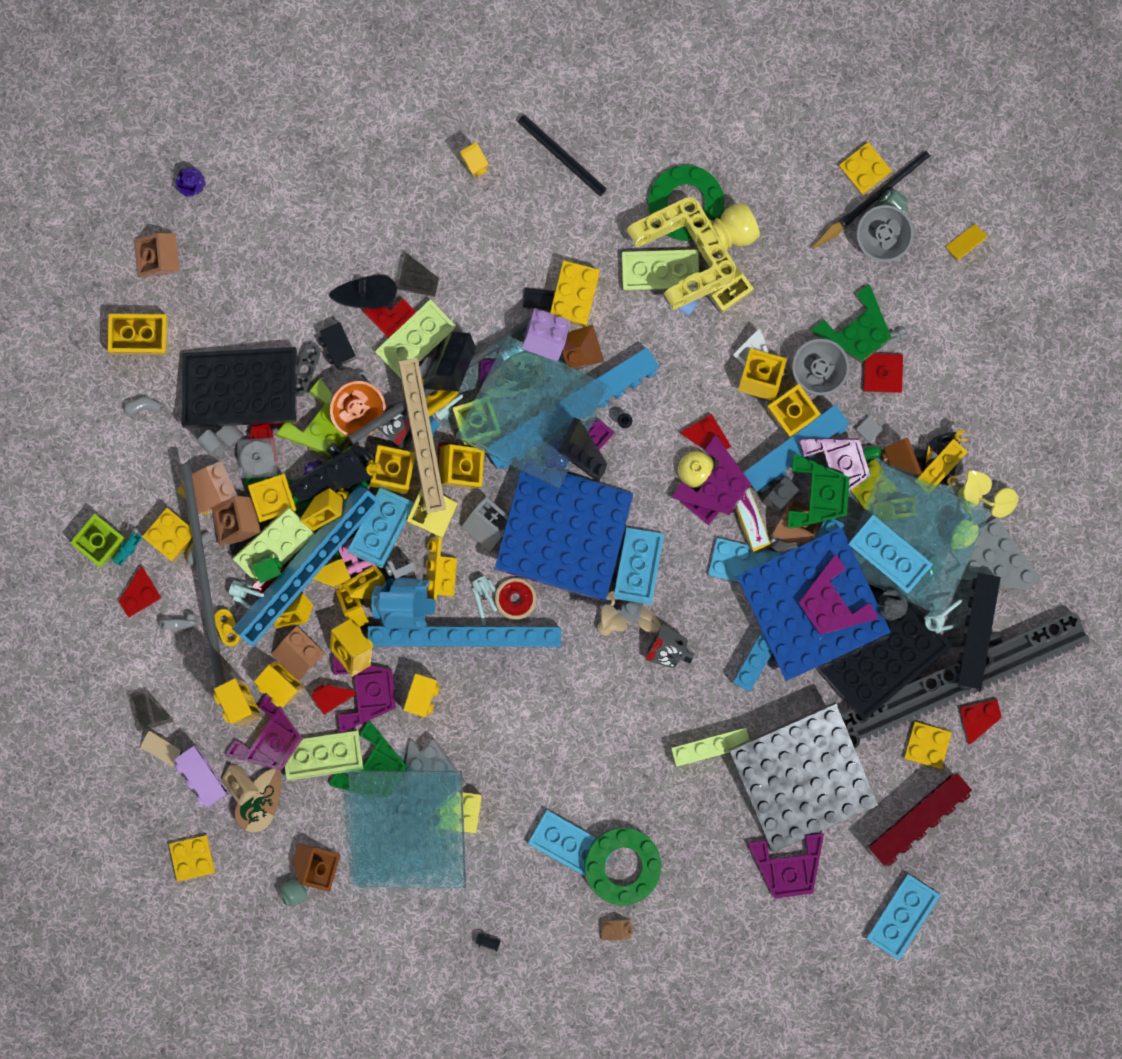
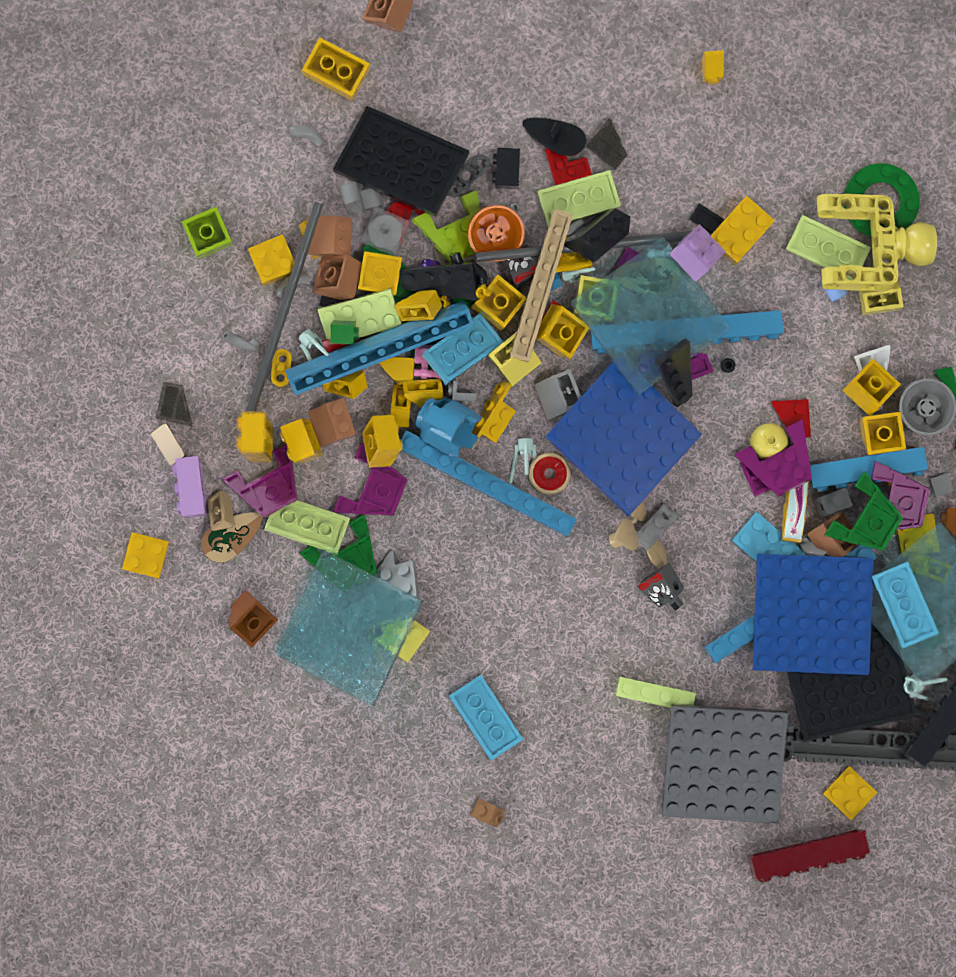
camera: 25 degrees right, 0 degrees up
teal pin [112,532,142,566] -> none
red wing [119,566,162,618] -> none
sand green head [279,878,309,907] -> none
red slope [311,684,357,715] -> none
yellow brick [403,674,441,718] -> none
black pin [475,932,501,952] -> none
black axle [518,115,606,196] -> none
dark orange slope [562,326,604,373] -> none
green plate [584,827,661,906] -> none
medium azure plate [614,528,664,605] -> none
magenta wing [747,833,824,899] -> none
magenta wing [798,555,879,635] -> none
green arm [863,446,882,462] -> none
medium azure plate [866,874,941,960] -> none
dark grey piece [878,590,908,621] -> none
red wing [959,699,1002,744] -> none

